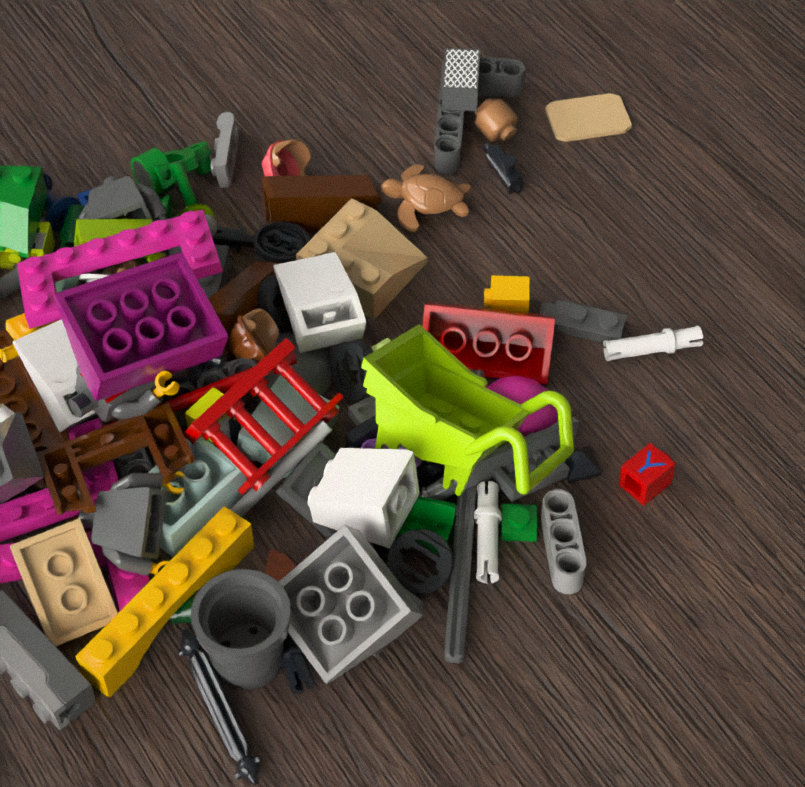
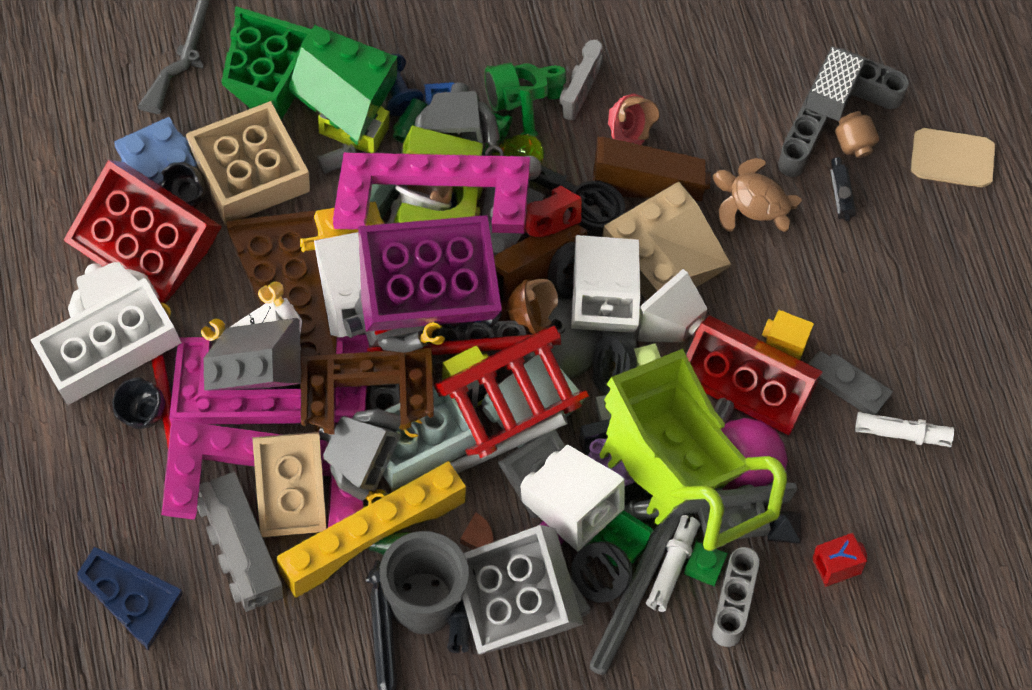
camera: 15 degrees right, 10 degrees up
none -> red leg [525,186,582,237]
none -> white slope [635,269,707,342]

